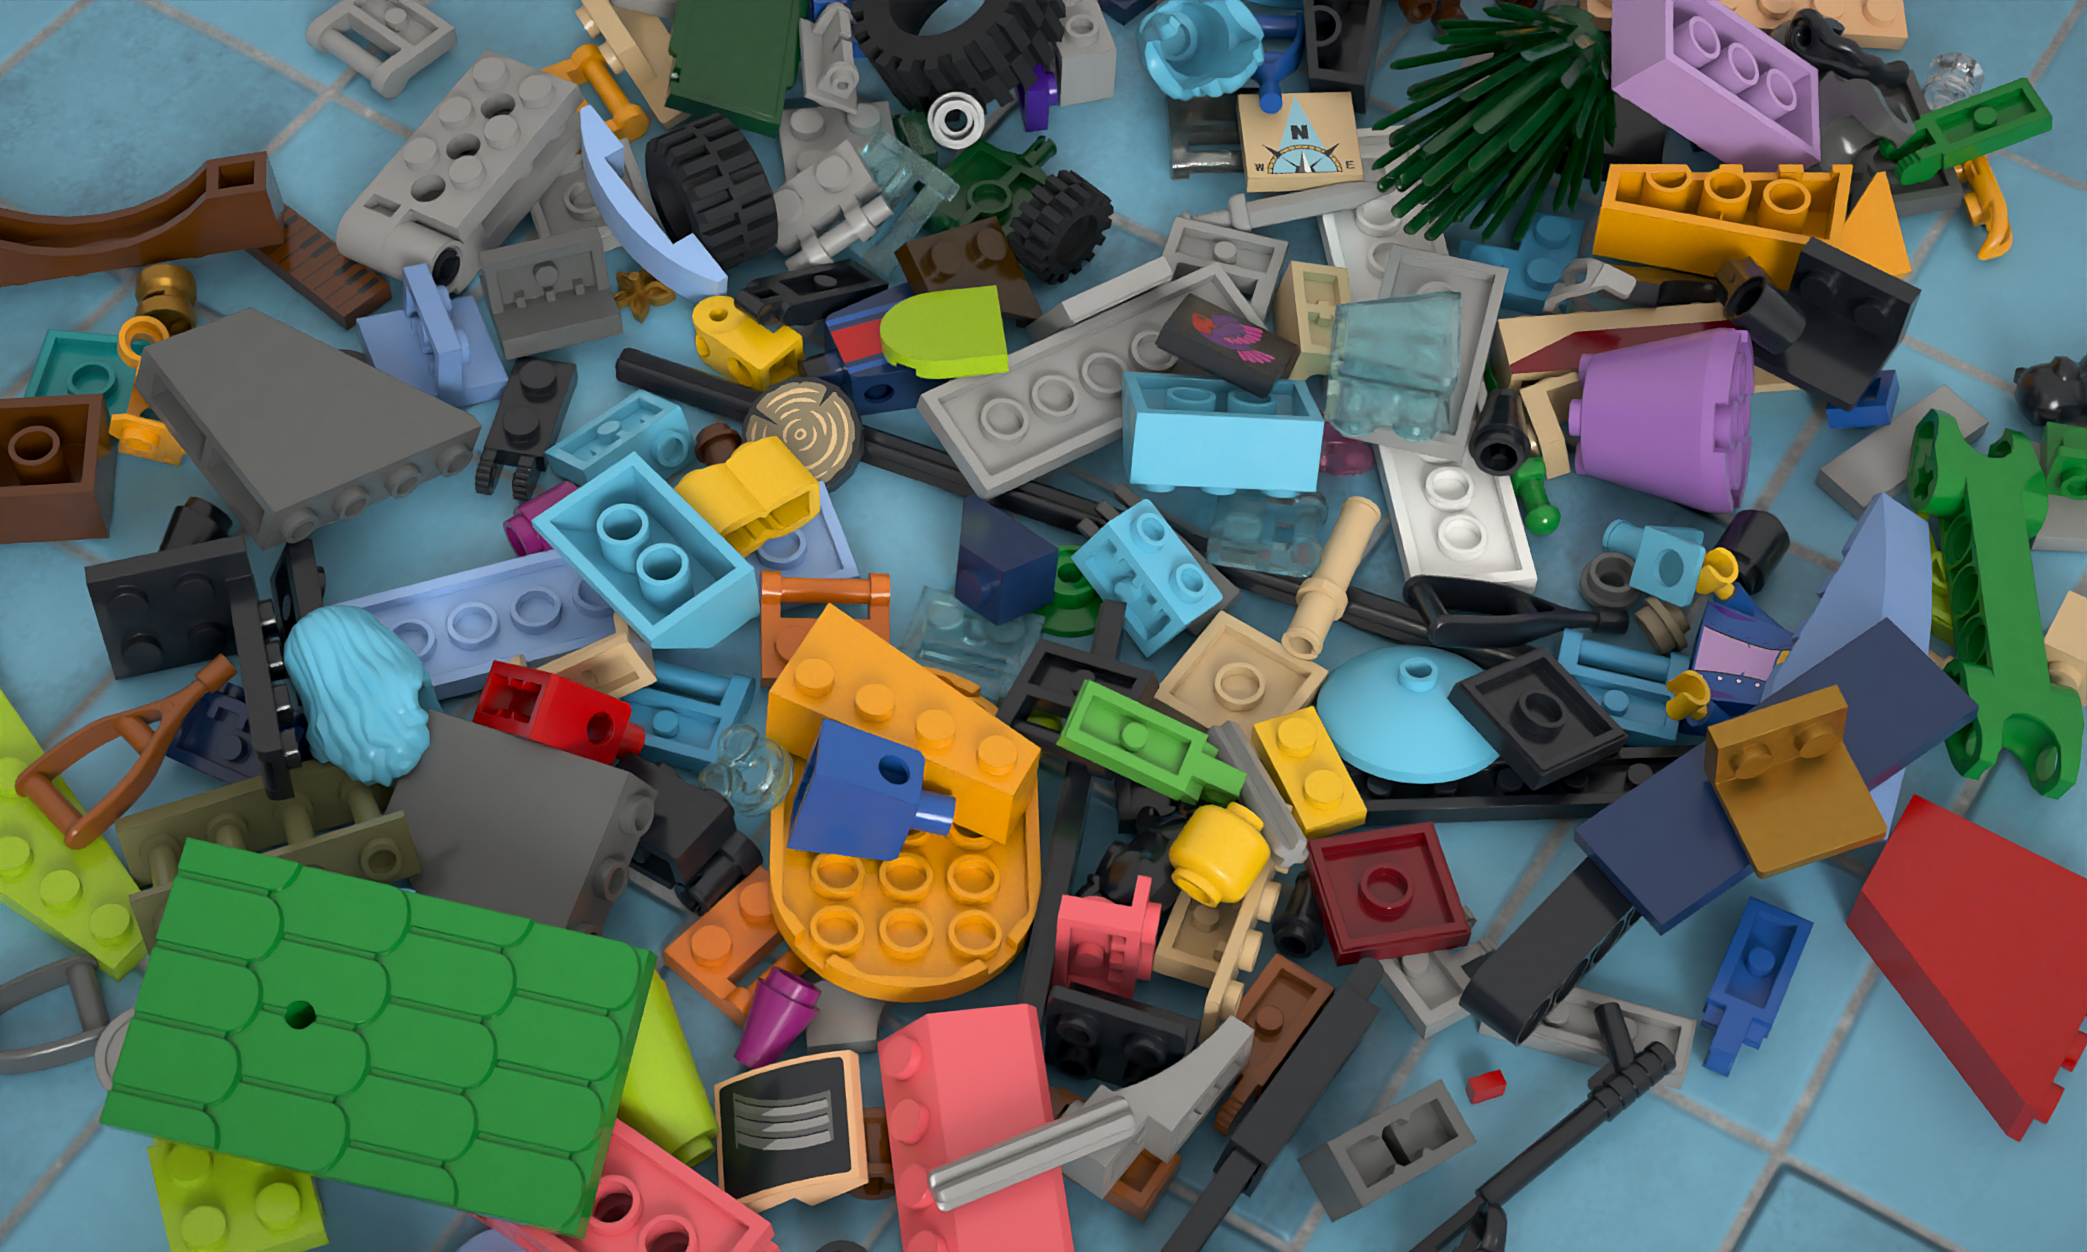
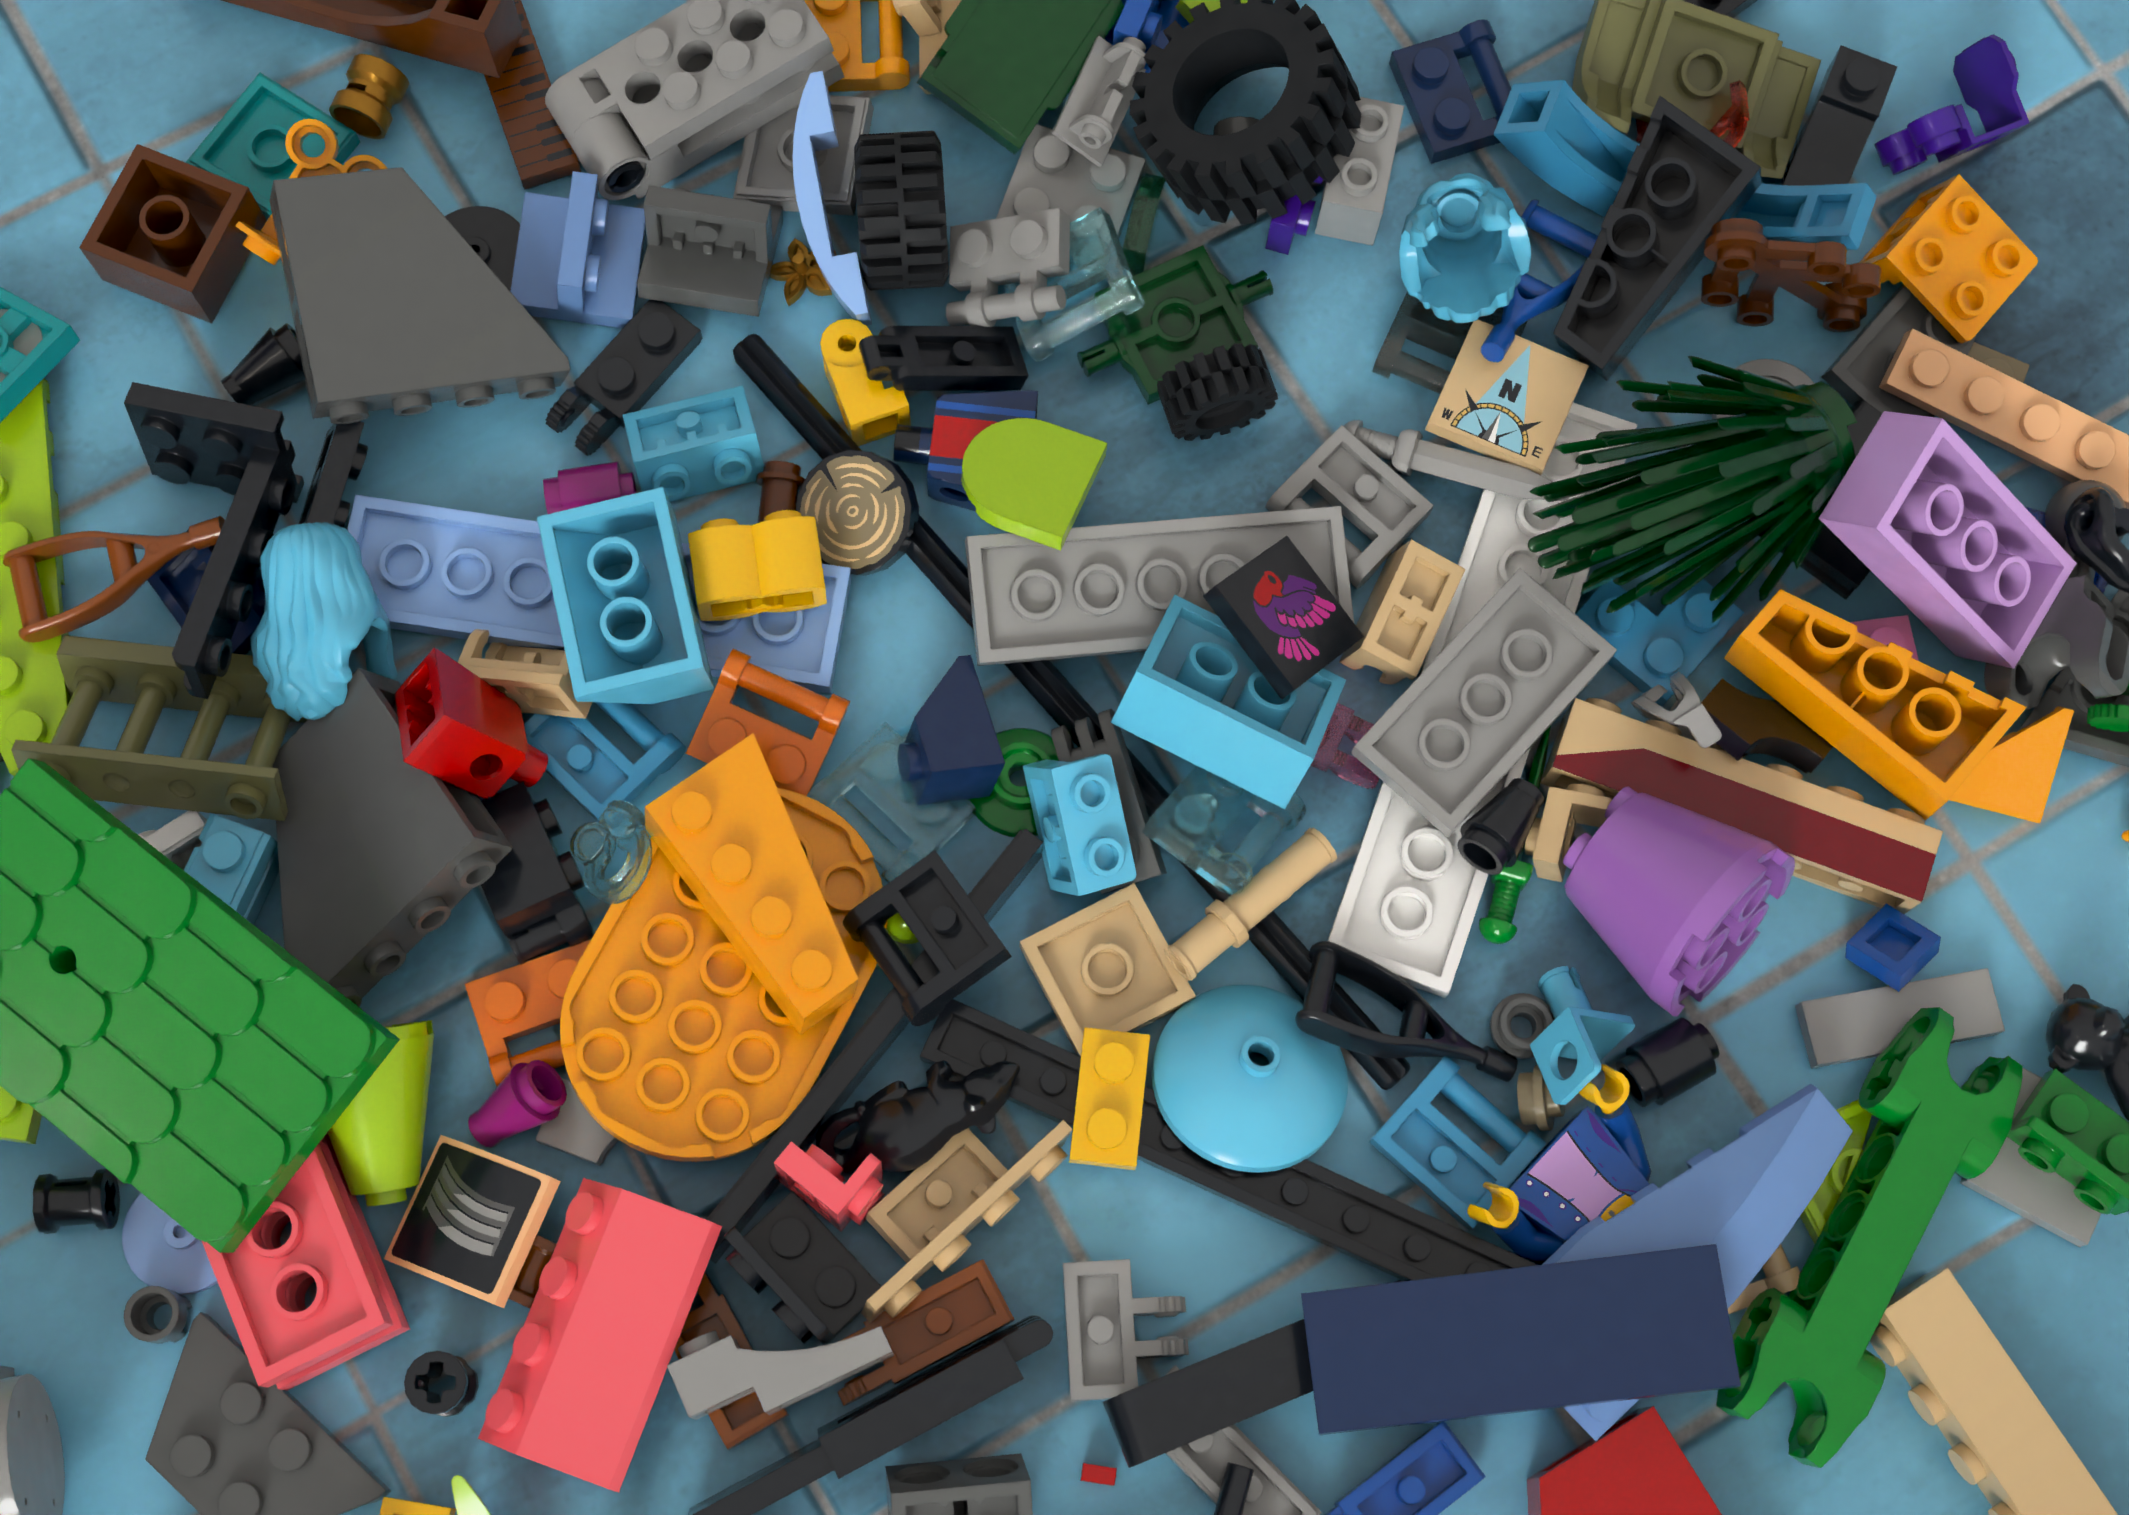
camera: 25 degrees right, 20 degrees up
blue torso [787,718,956,861] -> none
dark brown wing [894,216,1043,329] -> none
plate [927,90,985,149] -> none
light grey axle [927,1096,1136,1211] -> none
light grey tile [1025,256,1173,344] -> none
bright green hinge [1056,679,1247,809] -> none
yellow head [1168,802,1271,907] -> none
light grey axle [1207,720,1309,869] -> none
black pin [1272,870,1325,959] -> none
dark red tile [1304,821,1471,967] -> none
clear light blue piece [1323,291,1462,442] -> none
black tile [1447,647,1629,791] -> none
pearl gold bracket [1703,684,1887,879] -> none
black piece [1713,256,1807,355] -> none
black bracket [1751,236,1922,412] -> none

